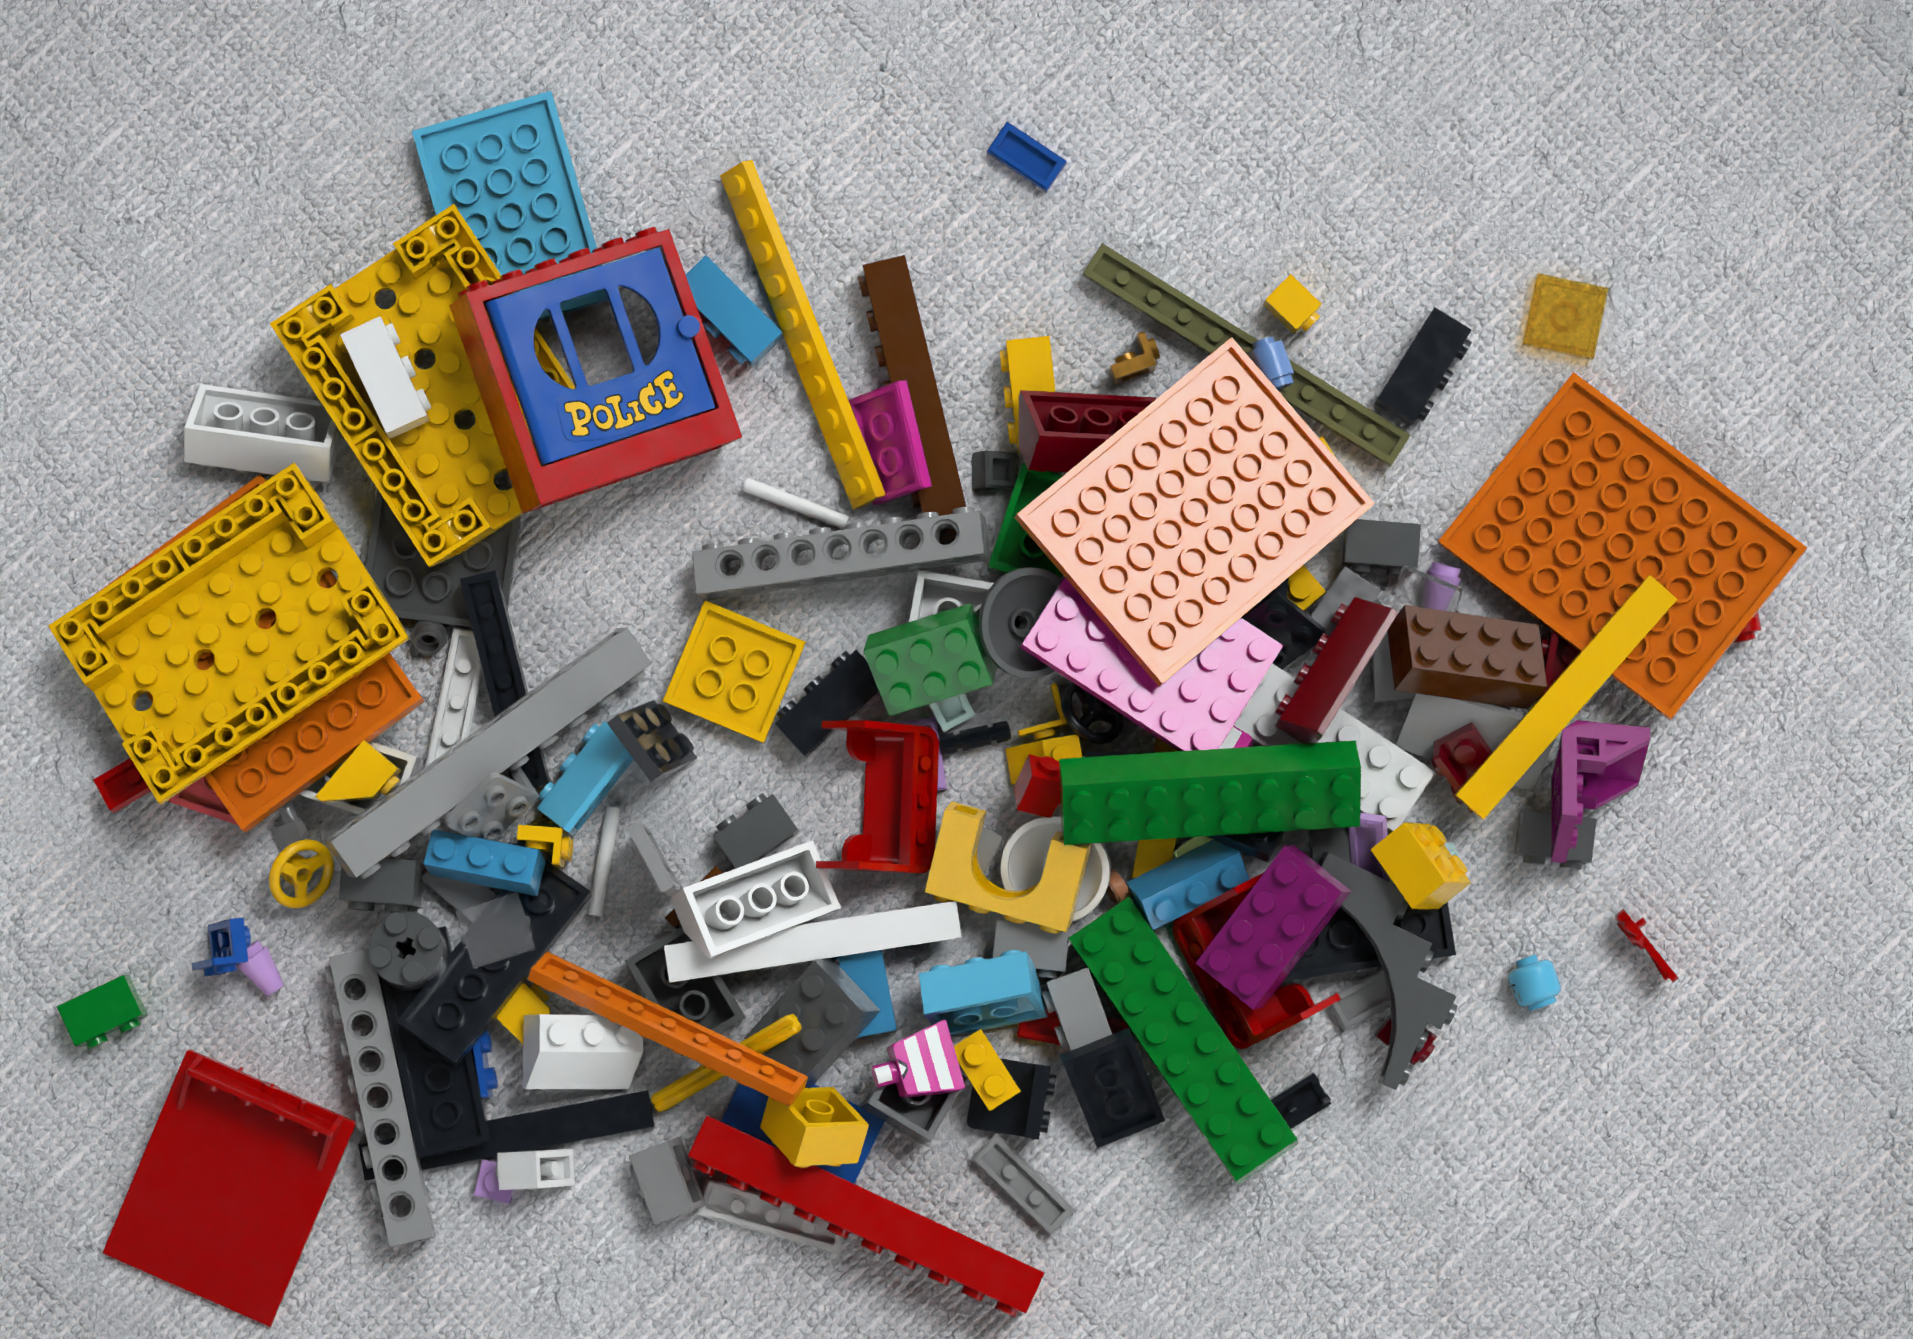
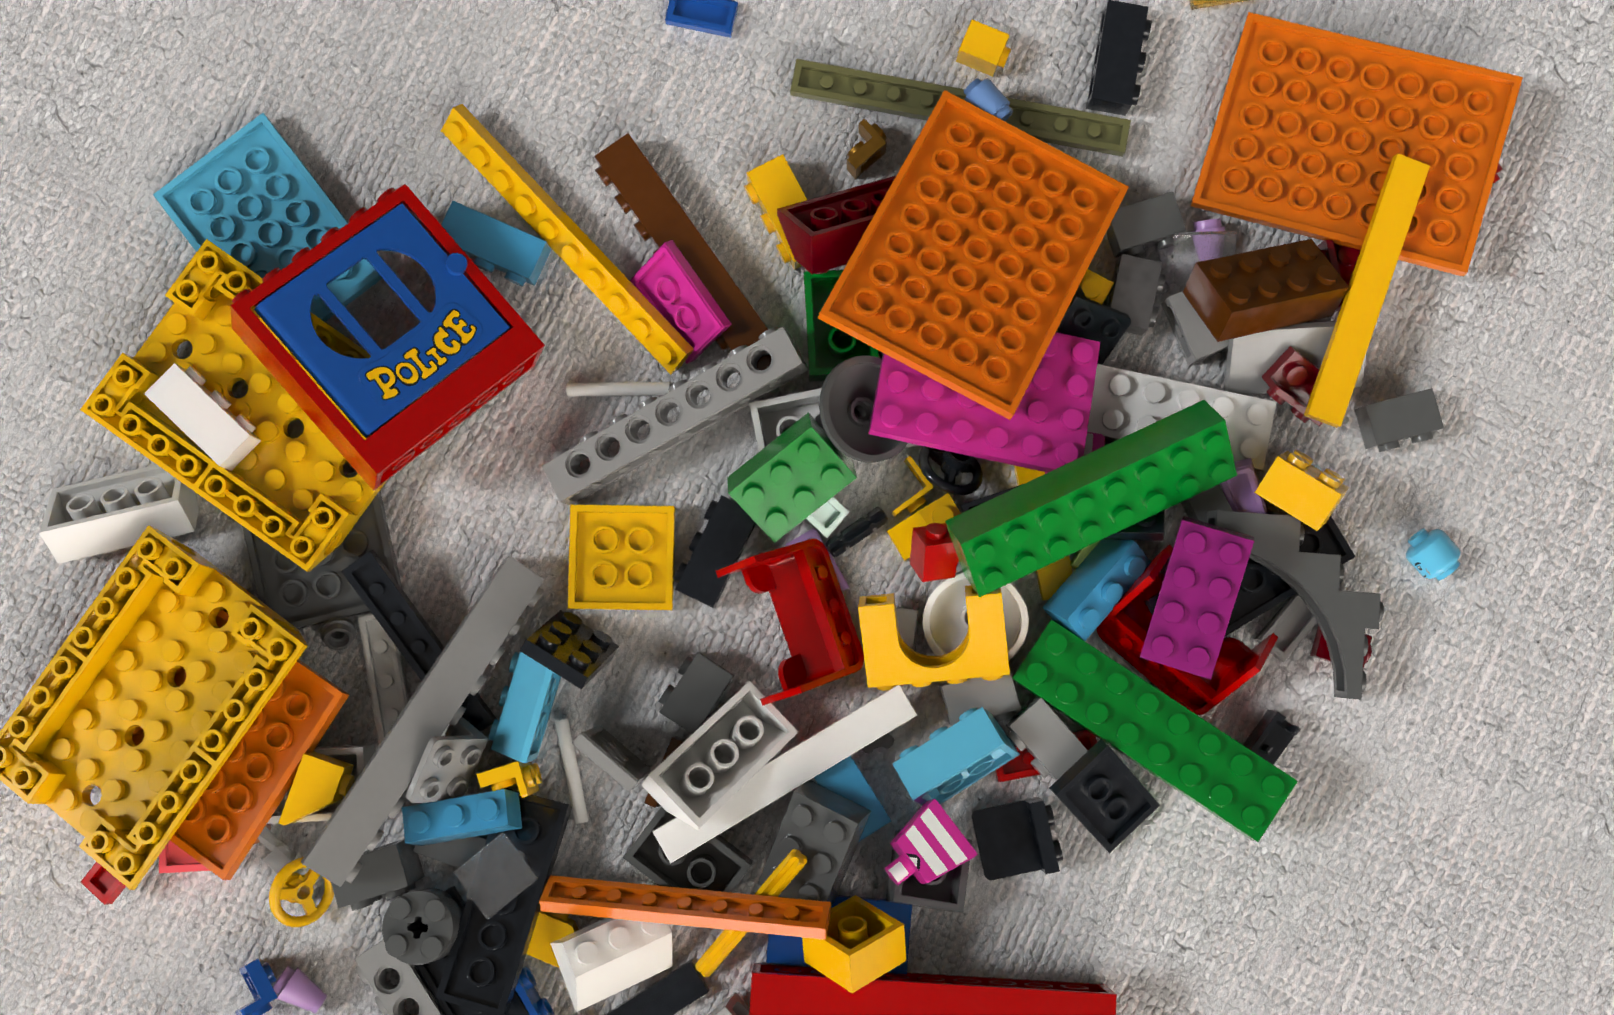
camera: 20 degrees left, 0 degrees up
yellow brick [954,1029,1021,1111] -> none
light grey tile [971,1133,1075,1236] -> none
dark grey slope [972,450,1017,489] -> none
nougat tile [1106,869,1132,905] -> none
dark red slope [1274,597,1398,744] -> none
magenta bracket [1551,720,1650,863] -> none
red piece [1615,909,1678,983] -> none

